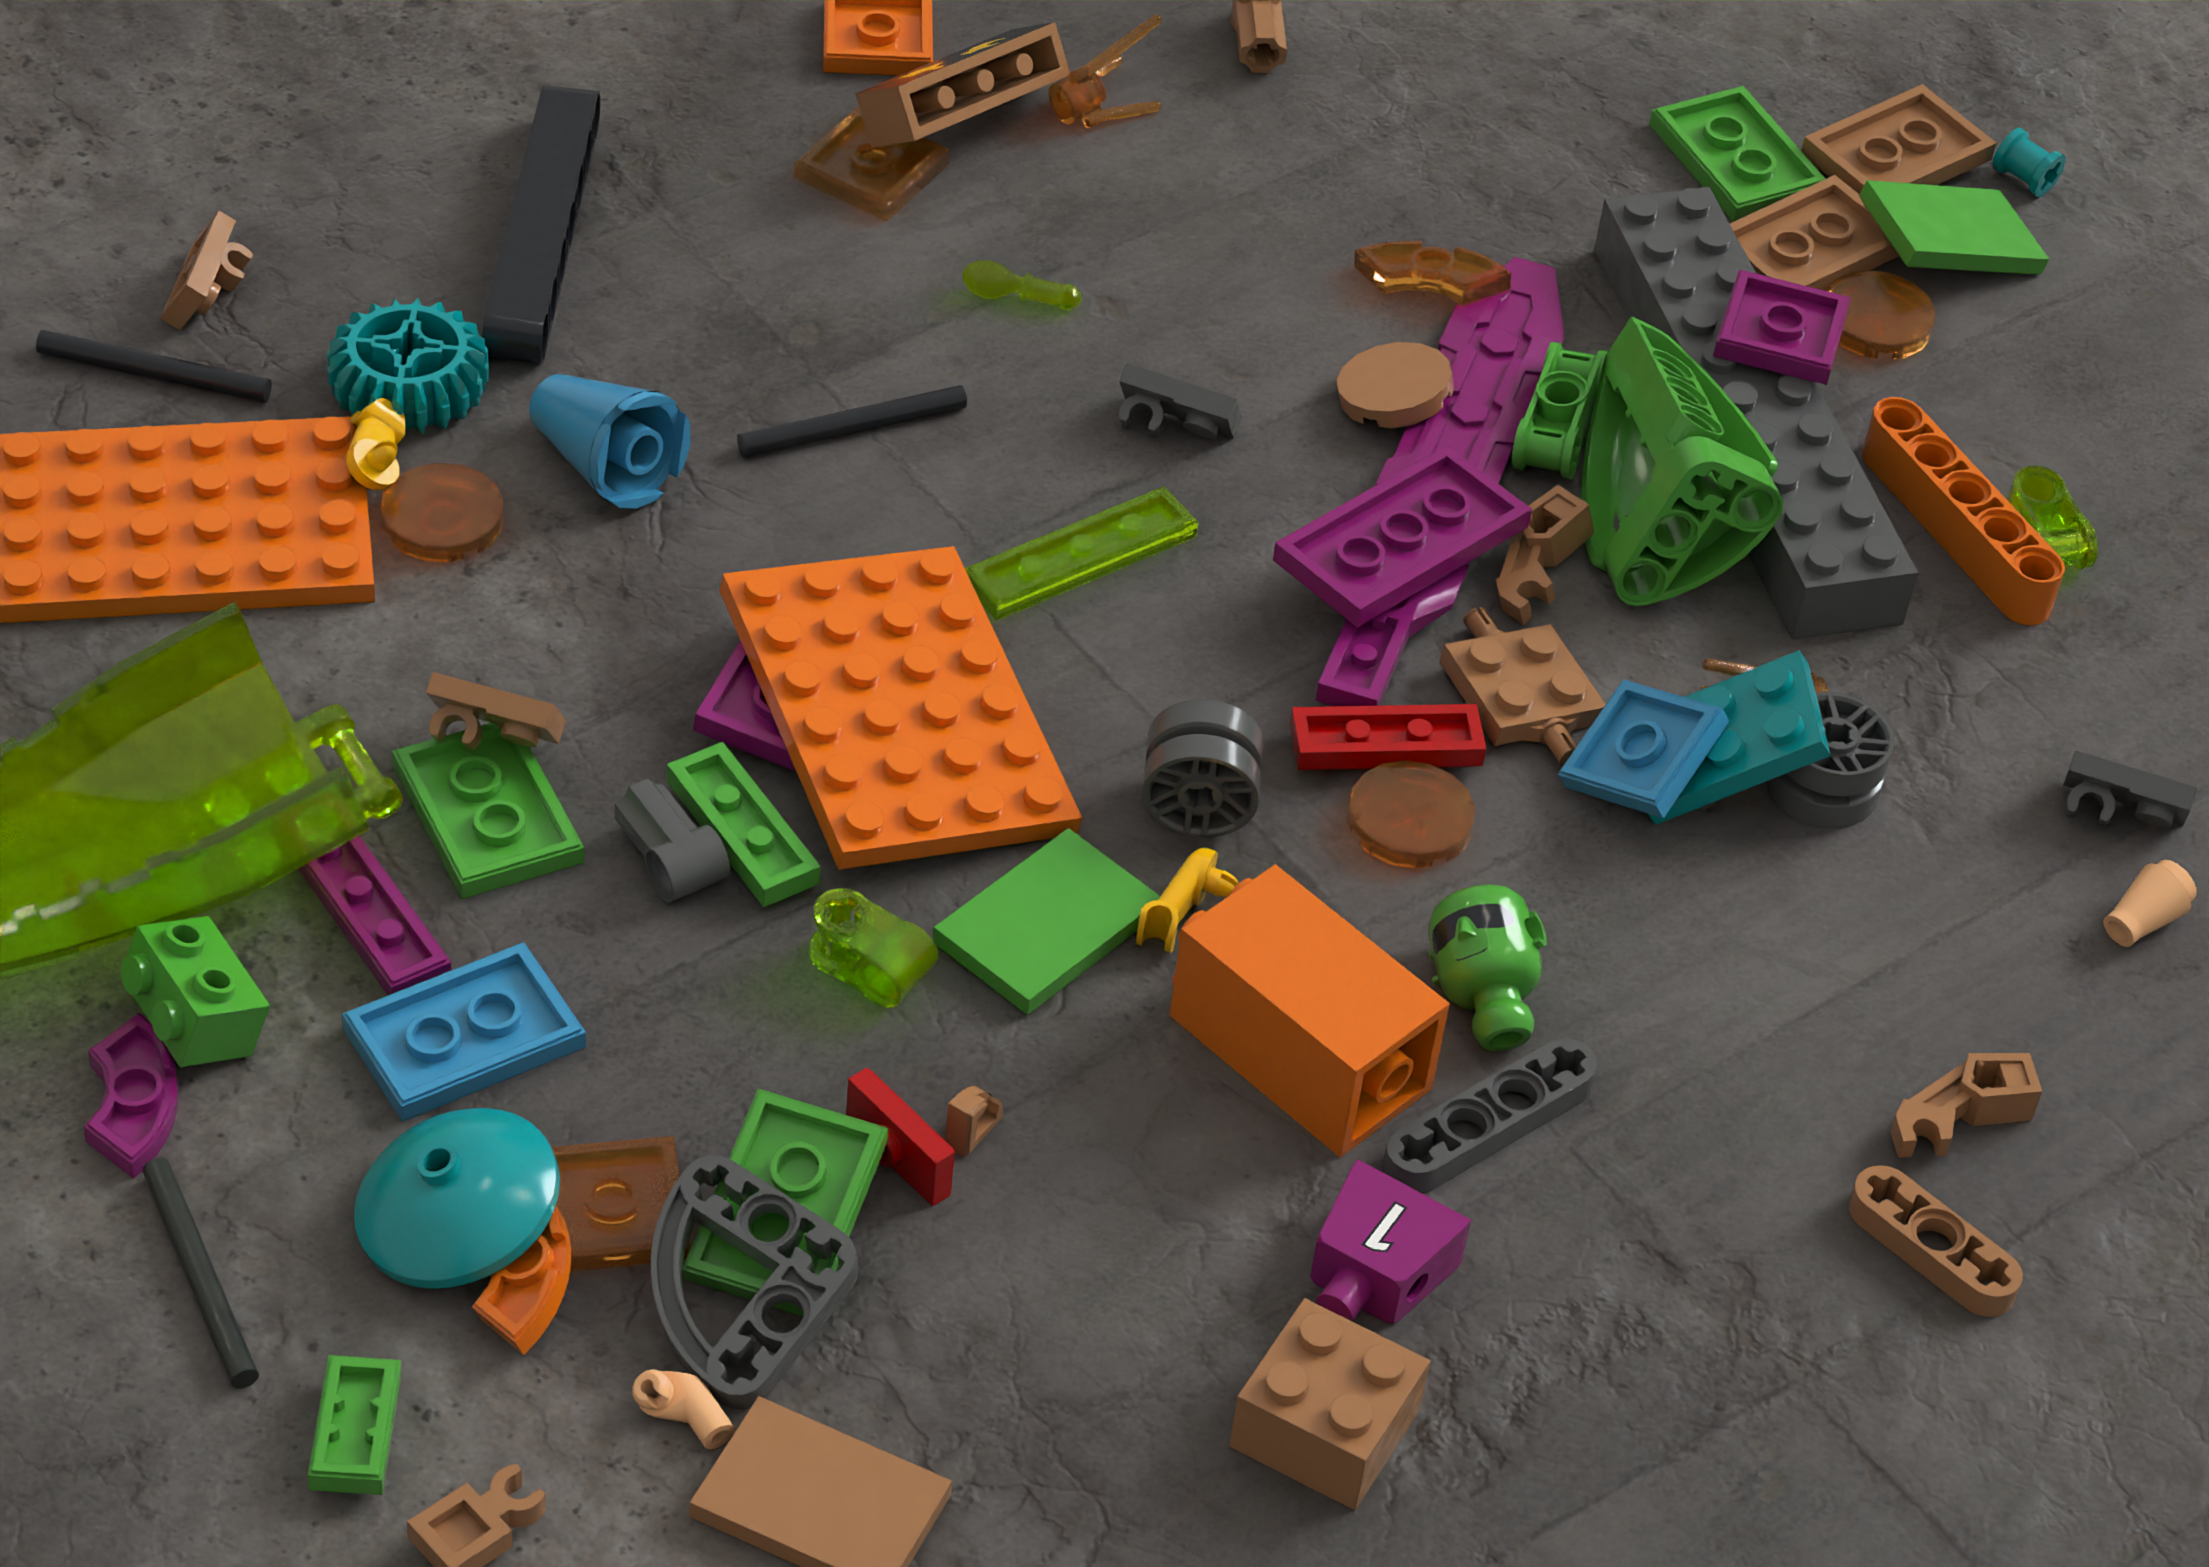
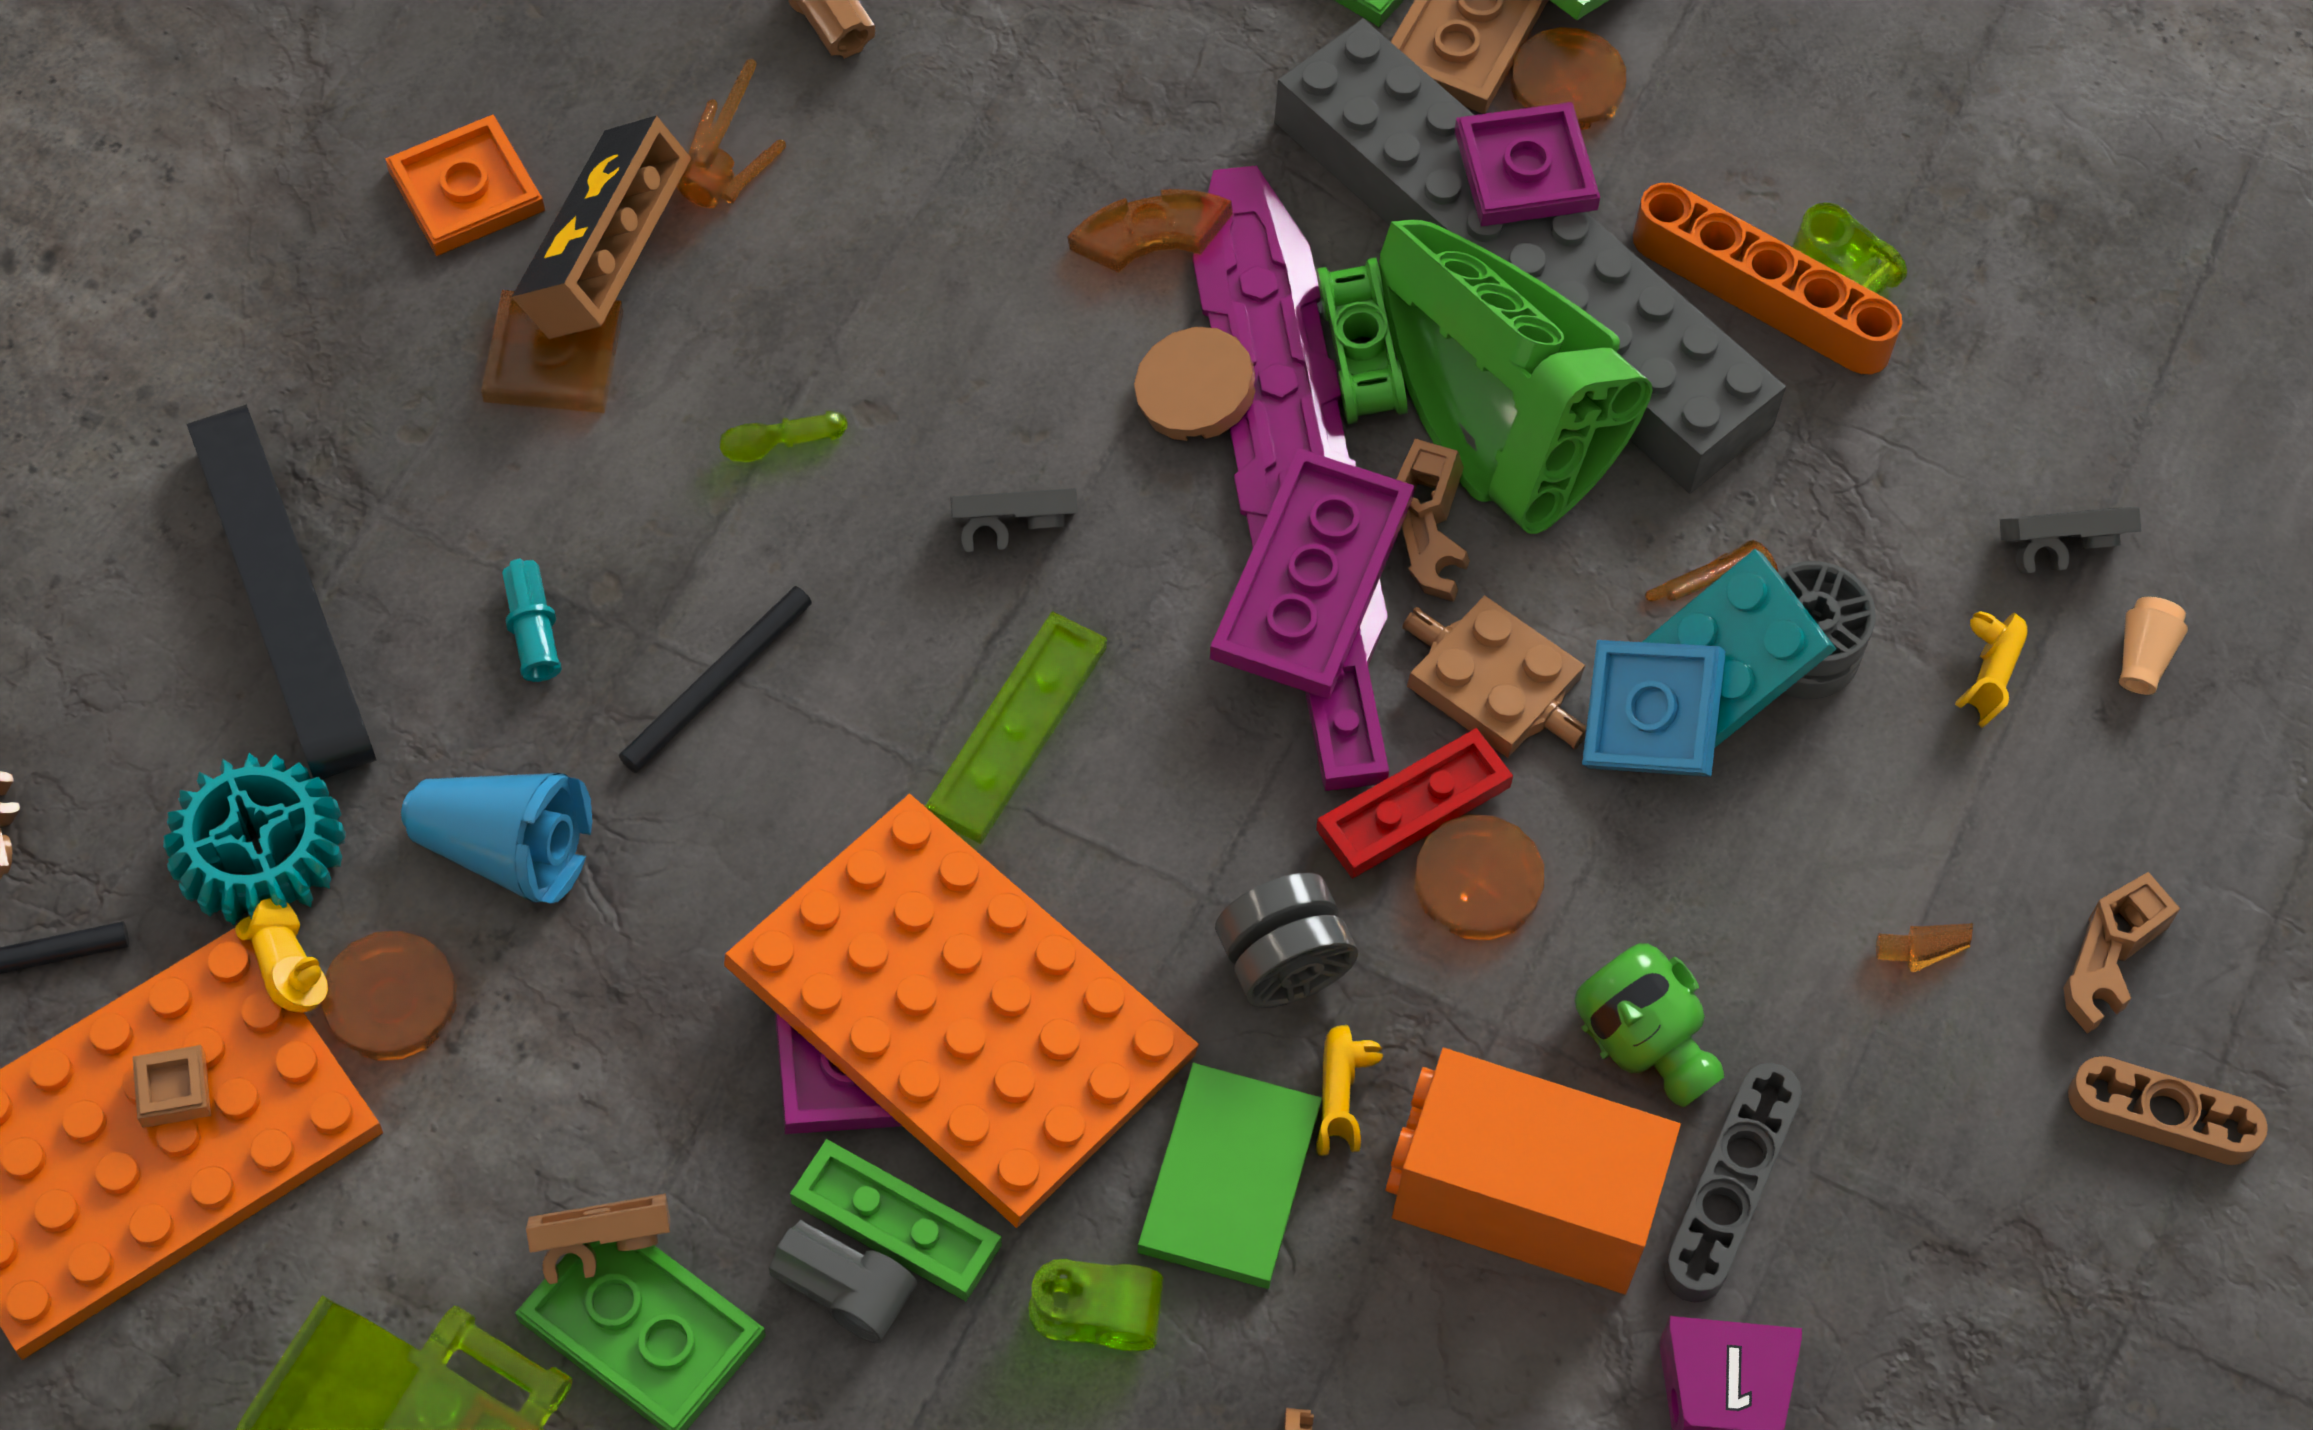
camera: 25 degrees left, 15 degrees up
none -> medium nougat tile [132,1045,211,1128]
none -> teal axle [502,558,562,682]
none -> clear orange bar [1876,923,1973,972]
none -> yellow piece [1955,611,2027,728]

